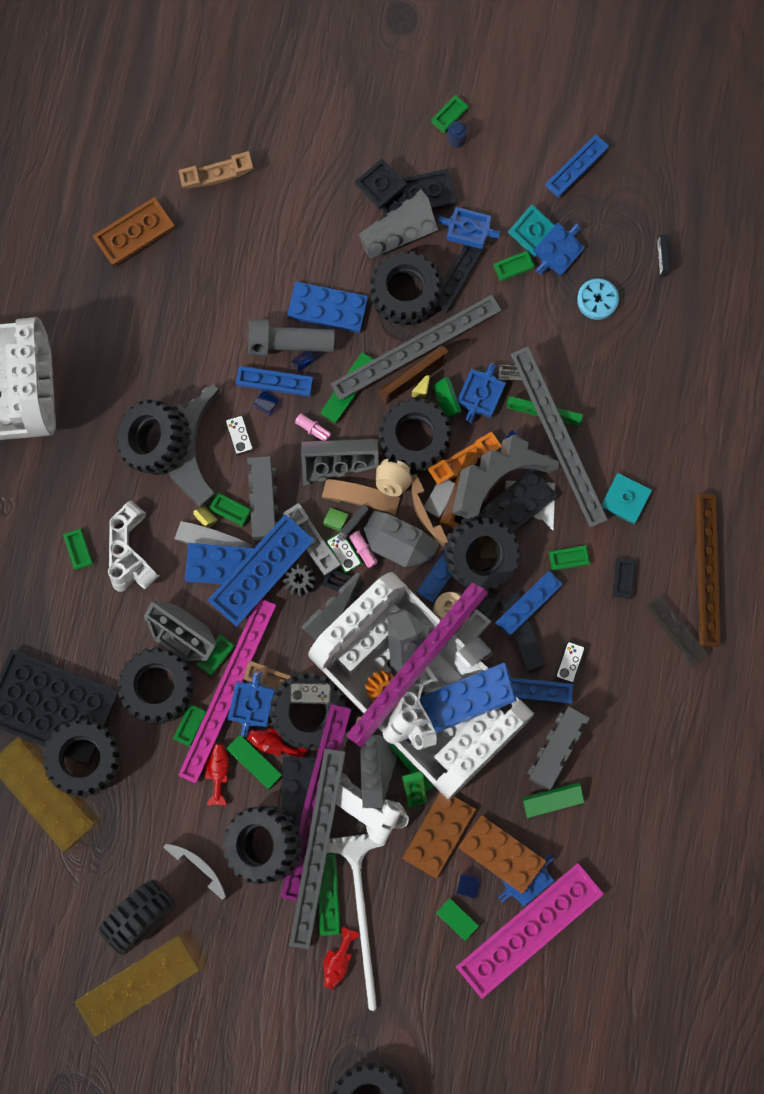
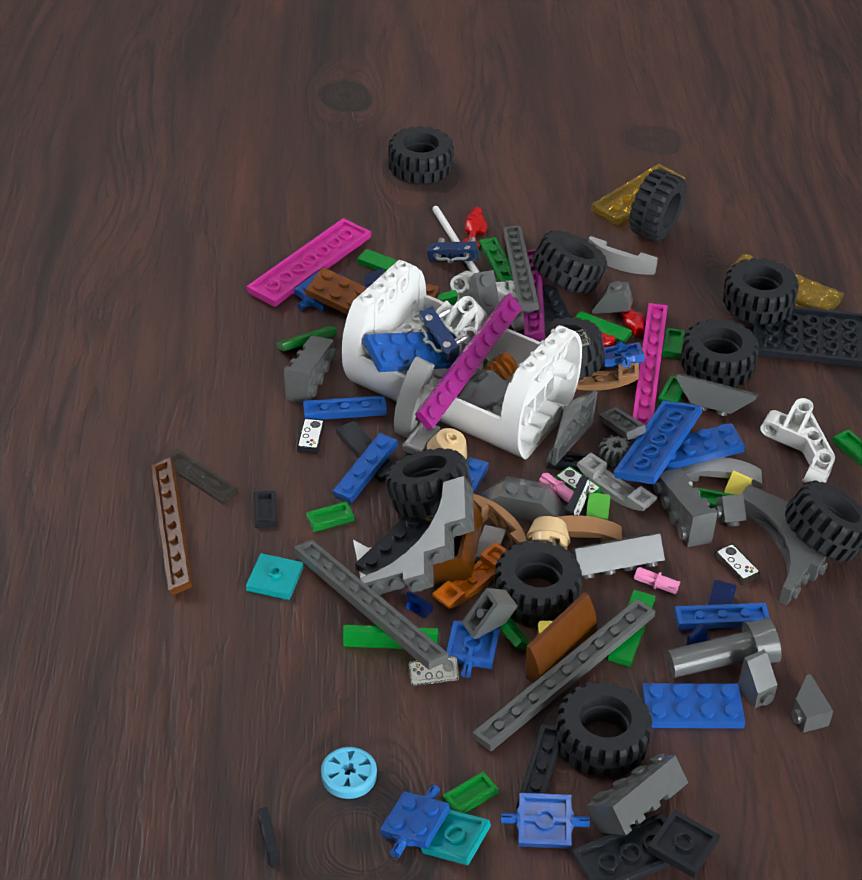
camera: 165 degrees right, 35 degrees down
none -> dark blue piece [419,306,469,361]
none -> dark blue piece [426,237,479,263]
none -> dark grey slope [462,588,518,639]
none -> dark grey slope [592,281,633,314]
none -> dark grey plate [599,407,646,440]
none -> dark grey brick [715,494,746,527]
none -> dark grey slope [738,649,778,709]
none -> dark grey slope [791,674,833,733]

